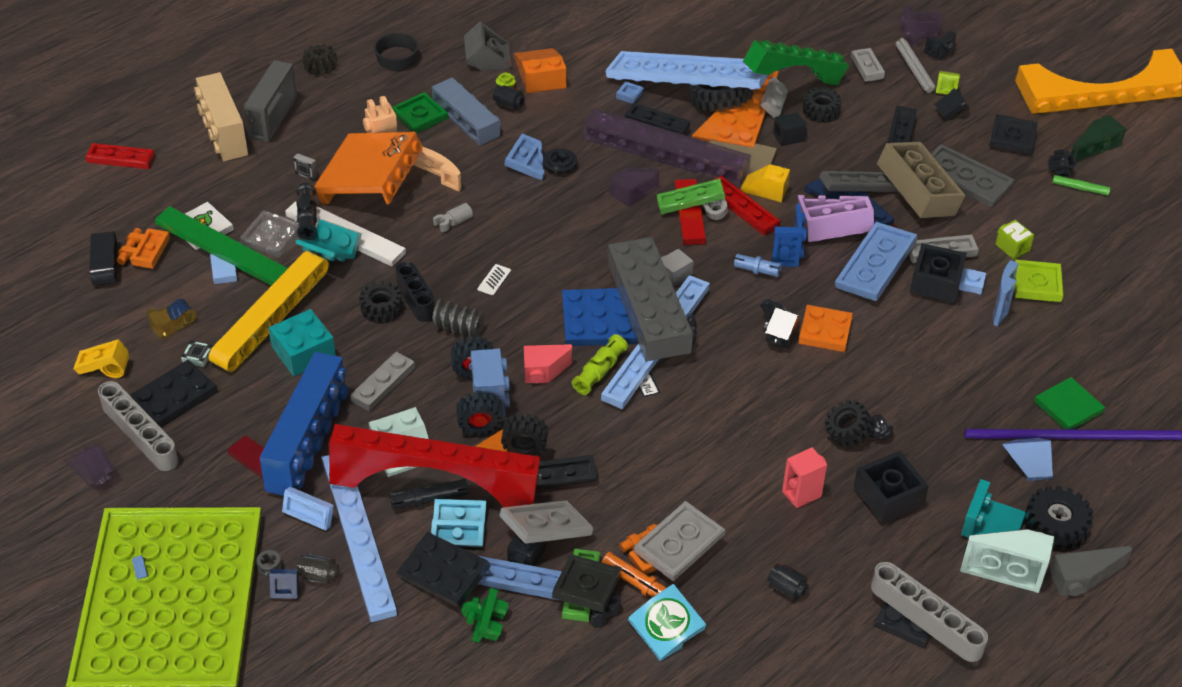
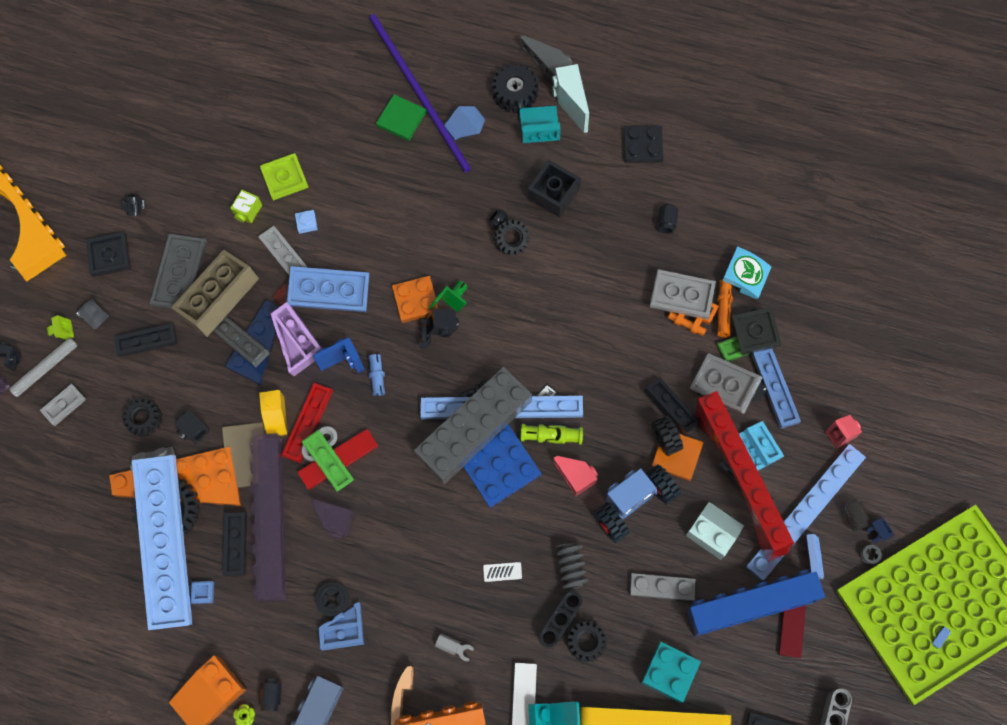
camera: 115 degrees left, 25 degrees up
black plate [396,532,491,608] -> none
green hips [461,588,509,643] -> none
light grey brick [661,249,693,288] -> none
green arch [743,40,849,86] -> none
coral brick [782,447,827,509] -> none
light grey beam [871,562,988,662] -> none
black brick [910,243,967,303] -> none
medium blue slope [993,260,1019,327] -> none
bright green piece [1052,175,1111,196] -> none
clear green slope [1071,115,1126,162] -> none
none -> green bracket [428,281,468,312]
none -> coral slope [825,415,862,449]

